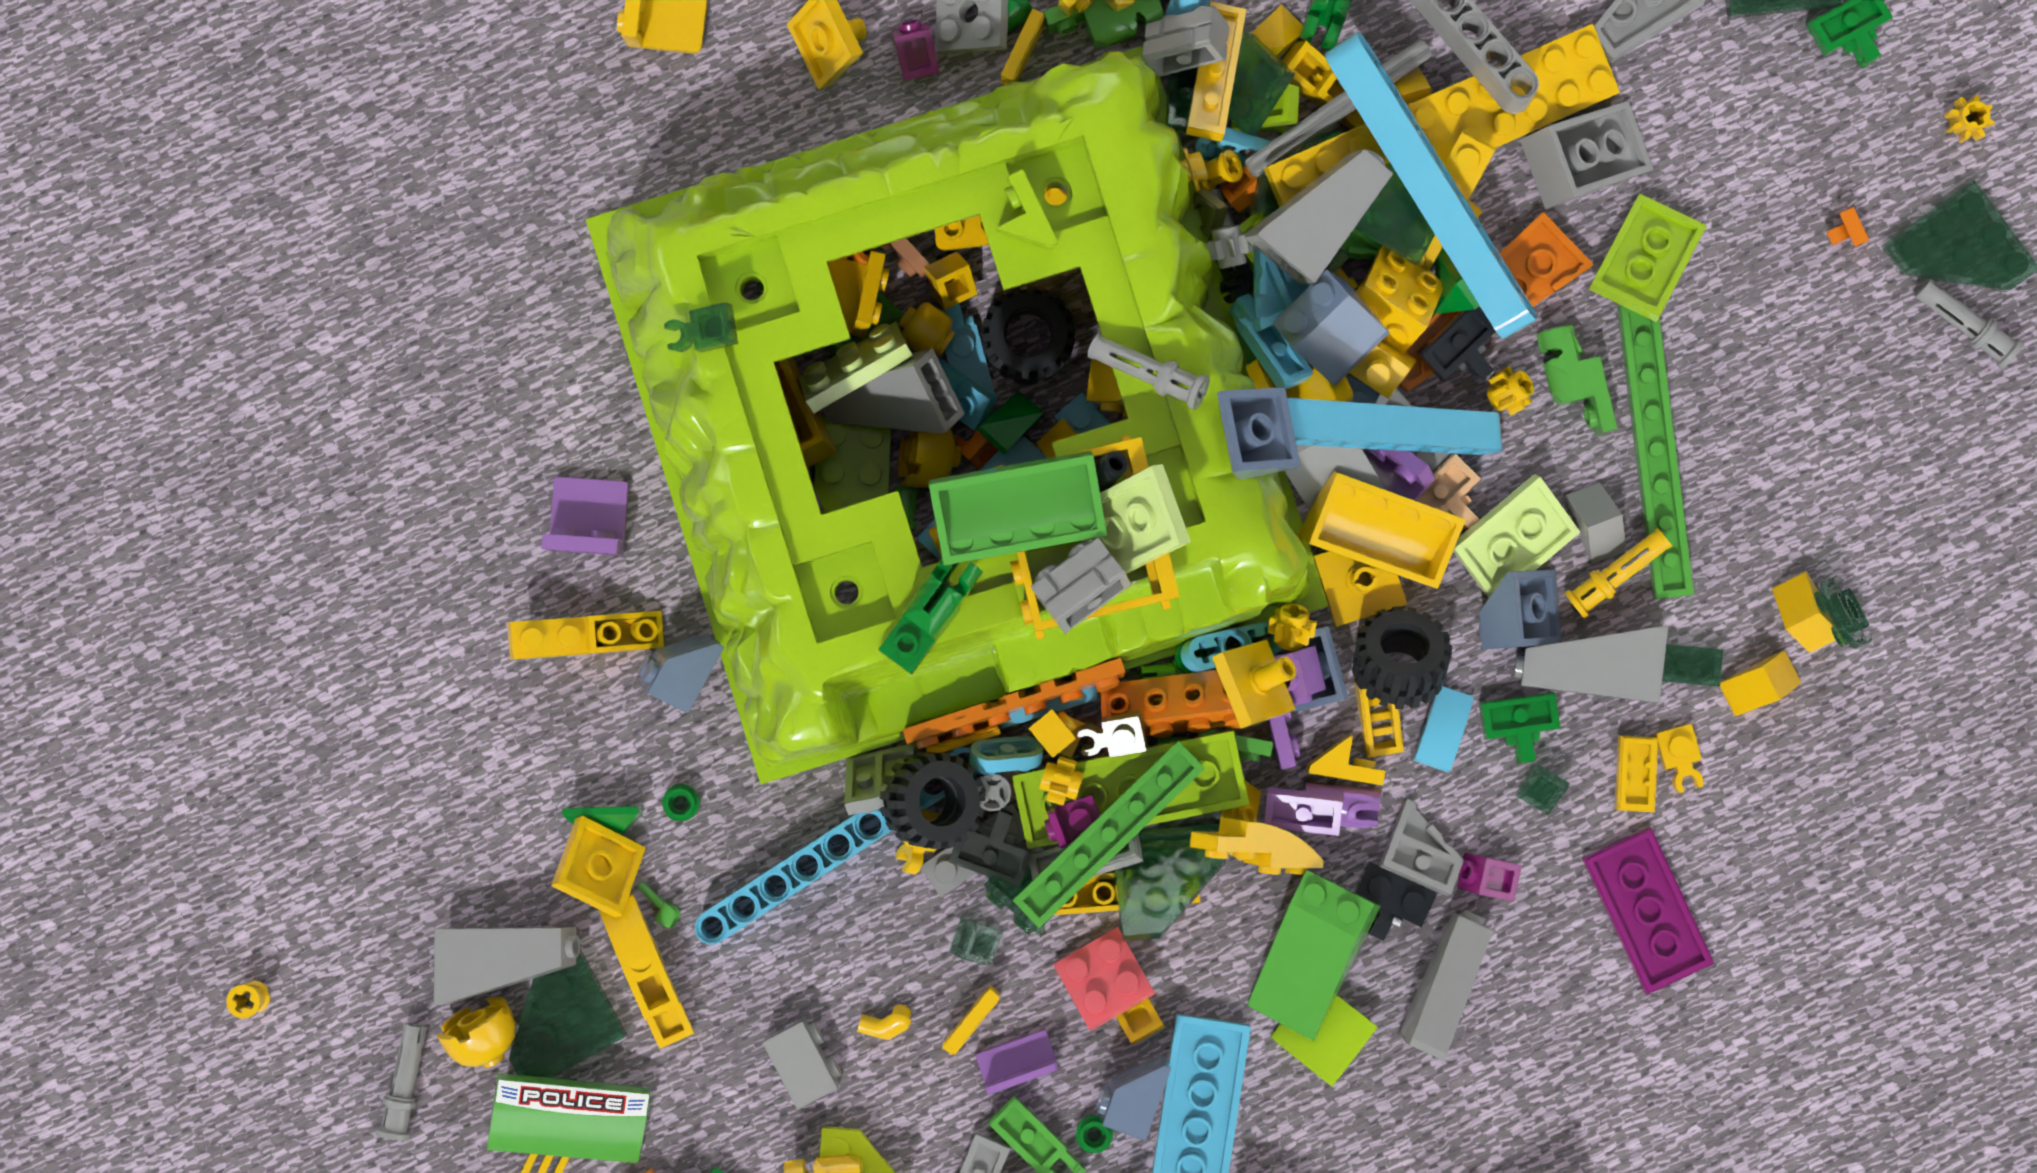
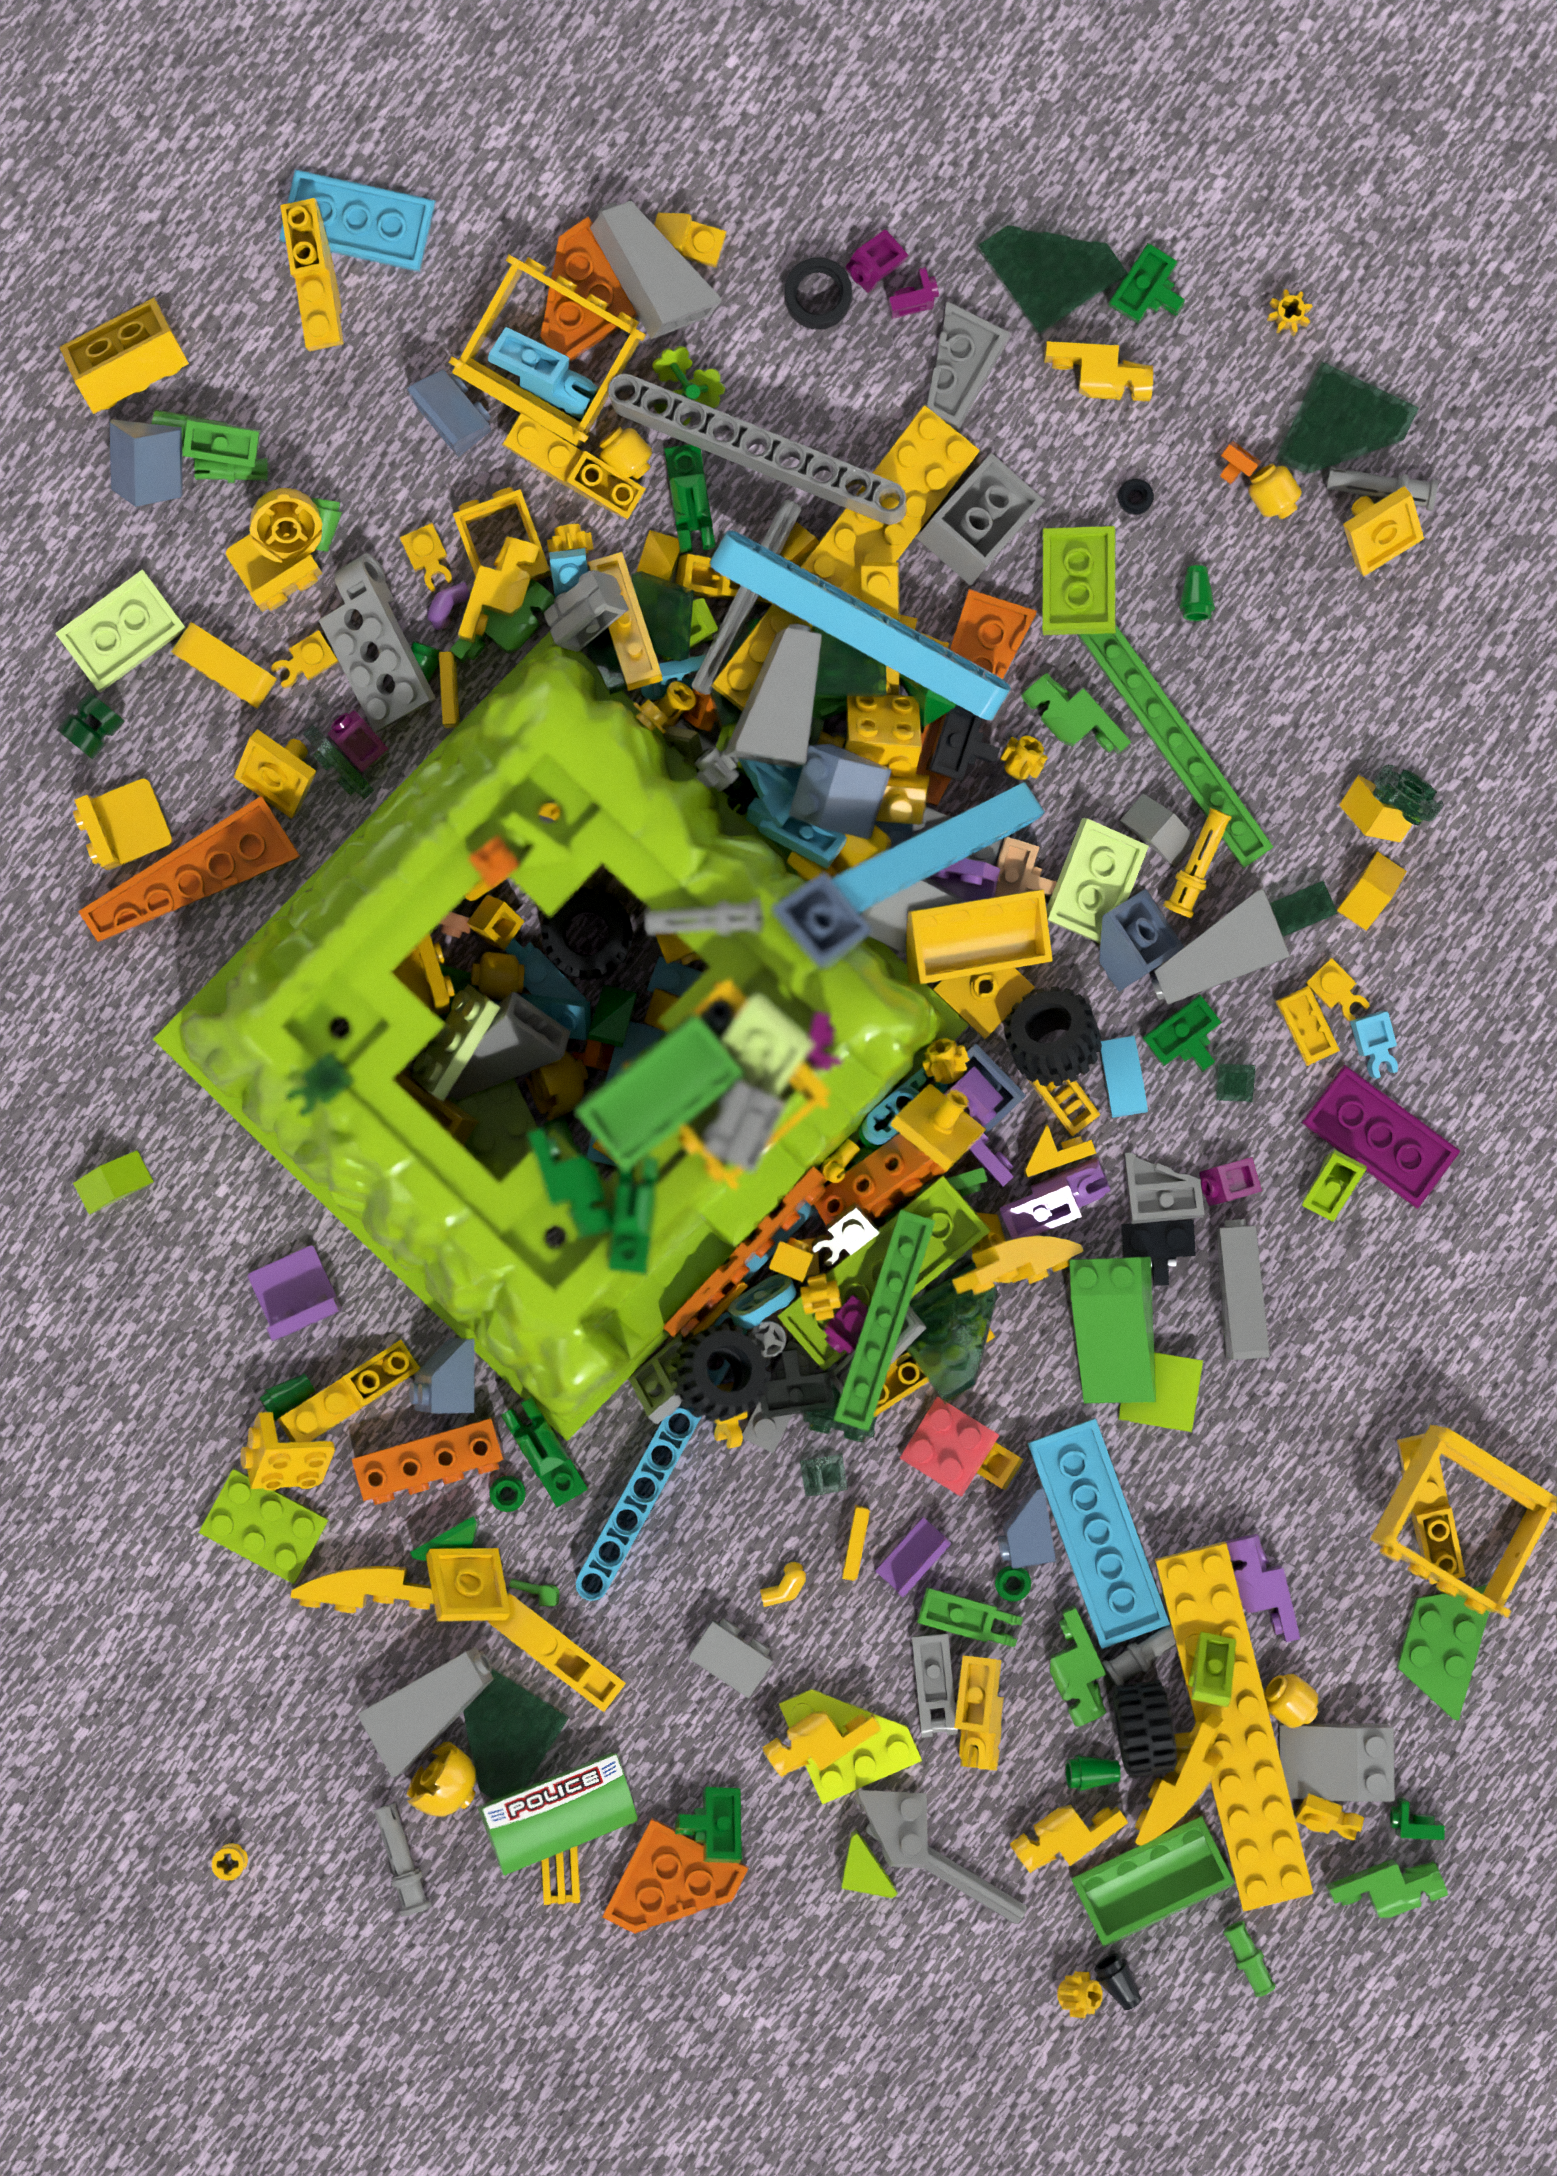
camera: 30 degrees left, 0 degrees up
none -> lime slope [73,1150,154,1215]
none -> orange wing [78,796,301,942]
none -> lime plate [198,1468,330,1584]
none -> yellow bracket [241,1412,335,1490]
none -> green cone [259,1373,315,1422]
none -> yellow slope [290,1566,434,1613]
none -> clear green wing [303,725,374,800]
none -> orange brick [351,1417,506,1505]
none -> orange tile [468,835,521,888]
none -> green plate [501,1397,588,1508]
none -> green plate [528,1129,613,1238]
none -> magenta bracket [805,1012,842,1072]
none -> yellow arm [820,1138,861,1183]
none -> yellow plate [1044,341,1153,401]
none -> black plate [1117,479,1154,515]
none -> green cone [1179,565,1215,621]
none -> yellow head [1248,463,1302,519]
none -> lime slope [1301,1150,1367,1222]
none -> yellow tile [1343,486,1424,577]
none -> medium azure plate [1350,1010,1398,1079]

